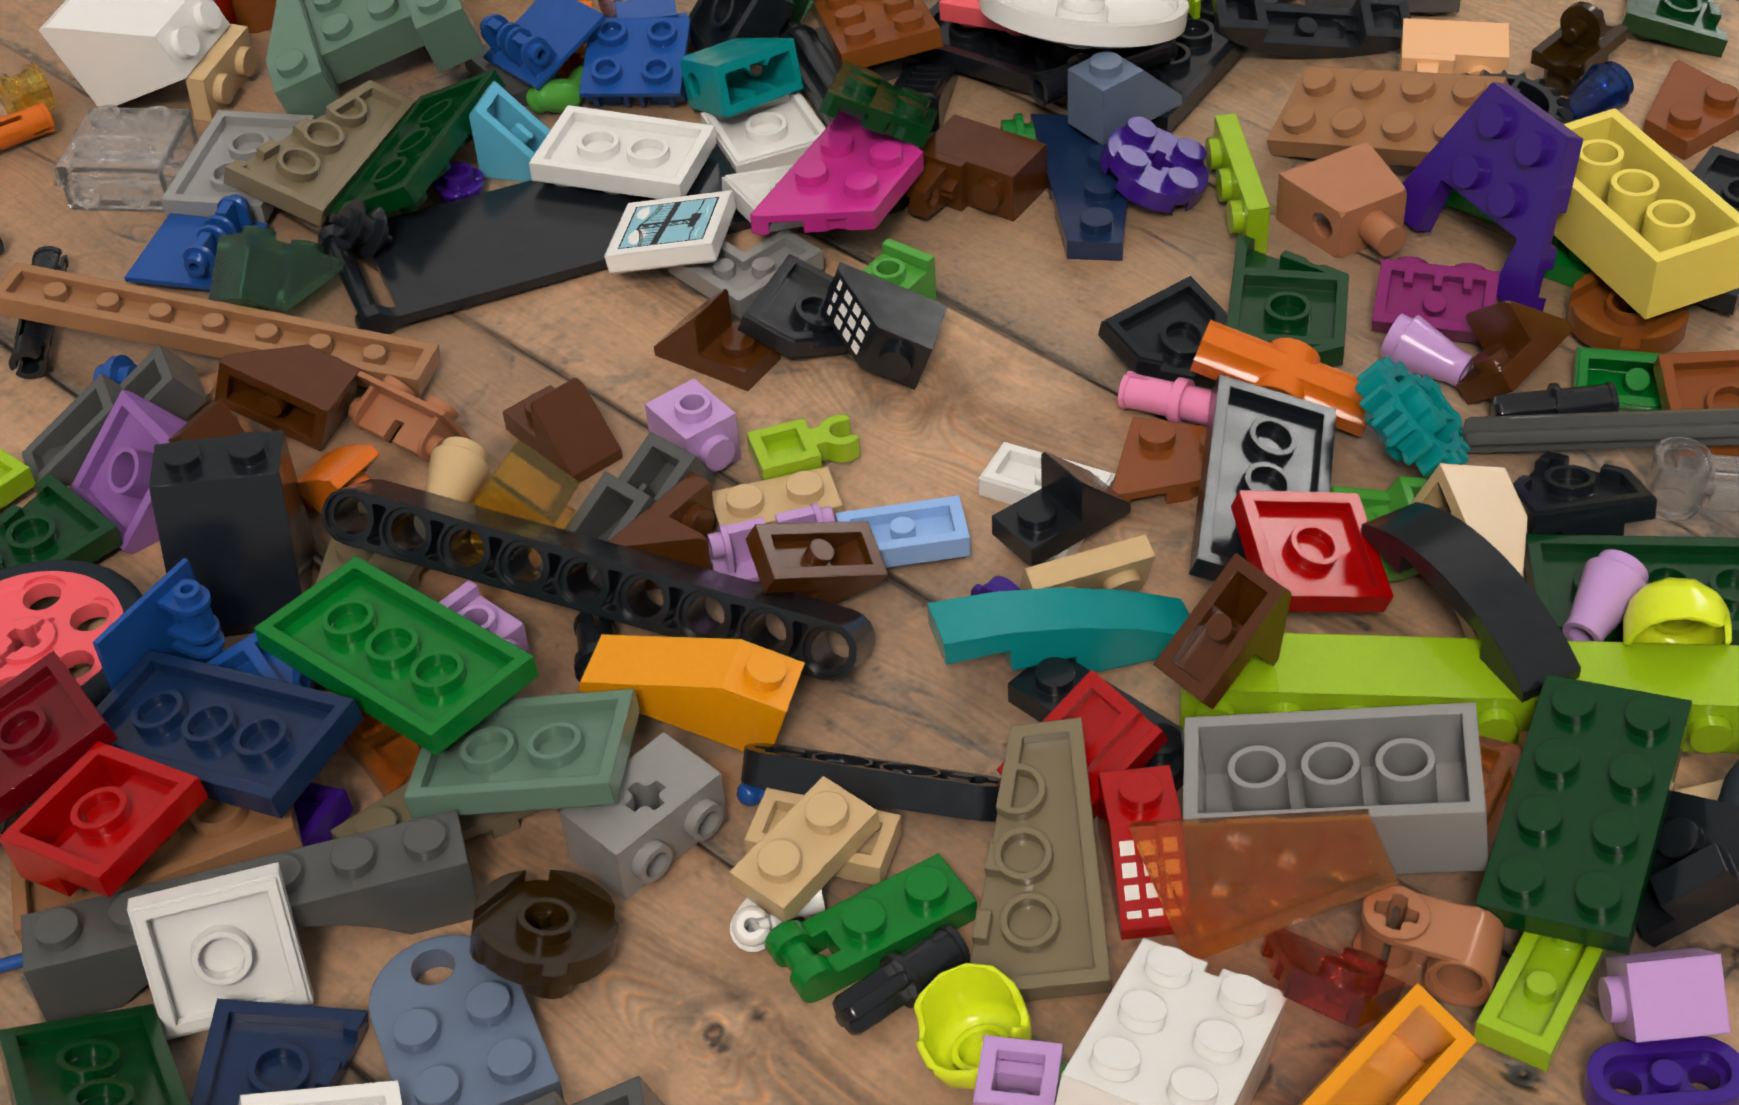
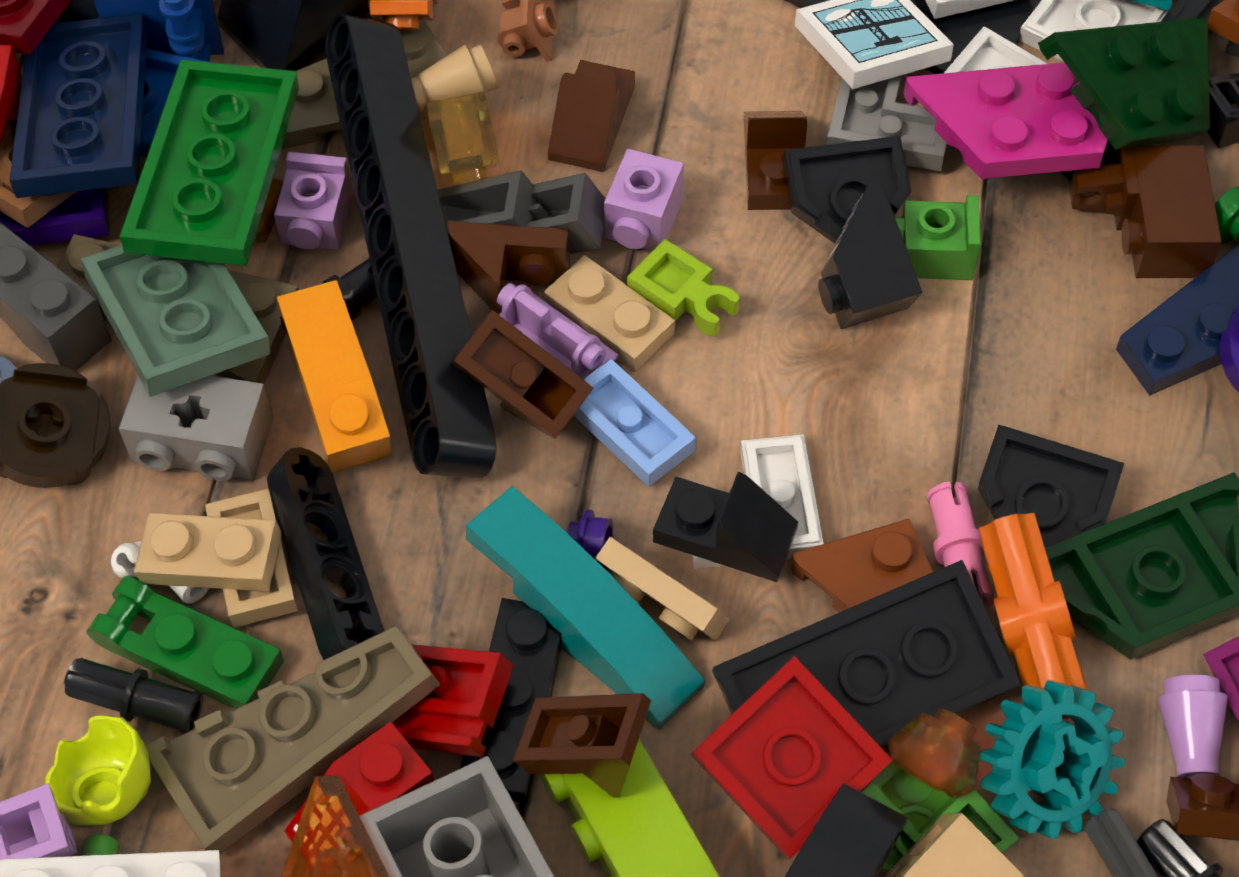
camera: 55 degrees right, 15 degrees up
none -> clear orange cone [888,708,982,799]

